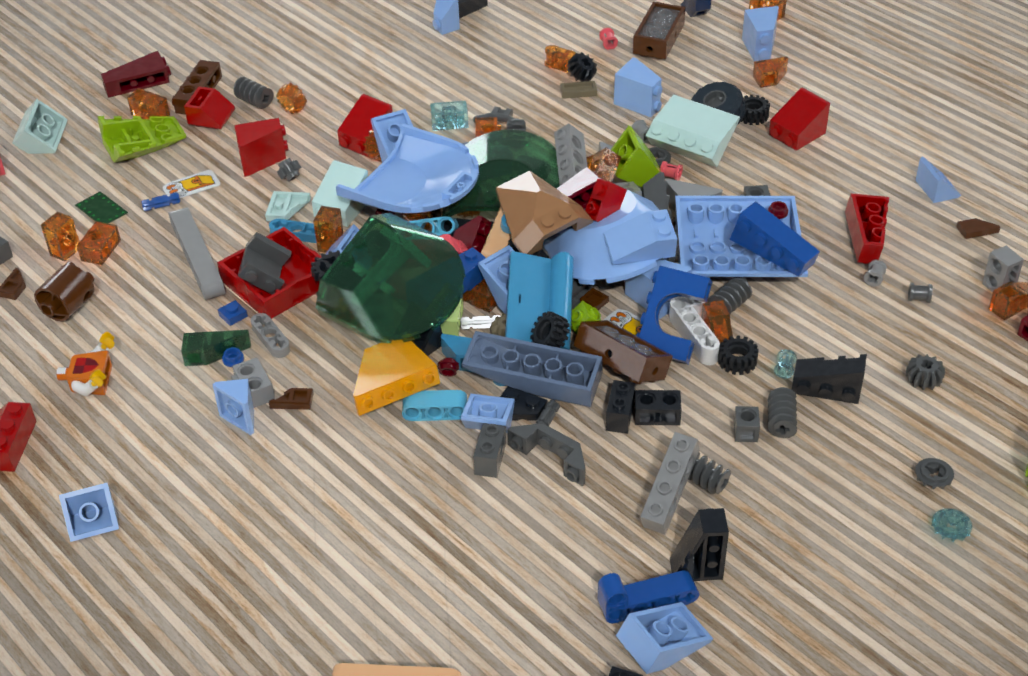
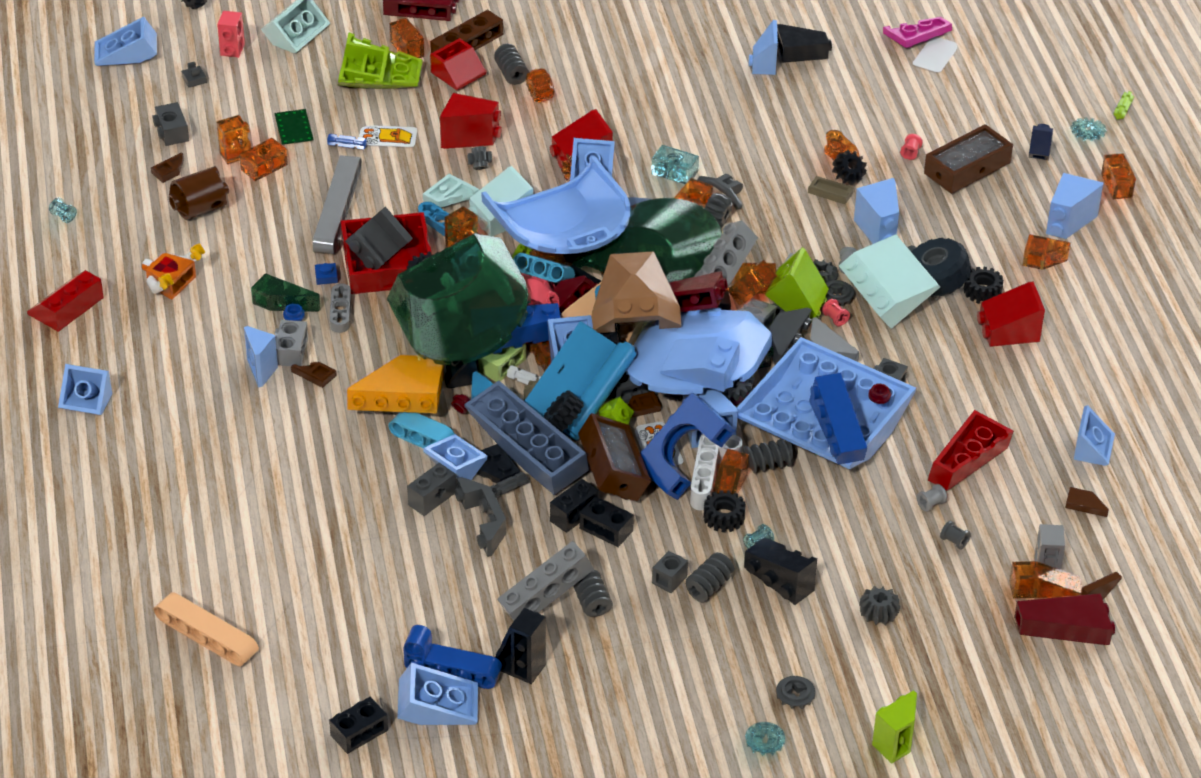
camera: 30 degrees right, 0 degrees up
red slope [585,178,627,222] -> none

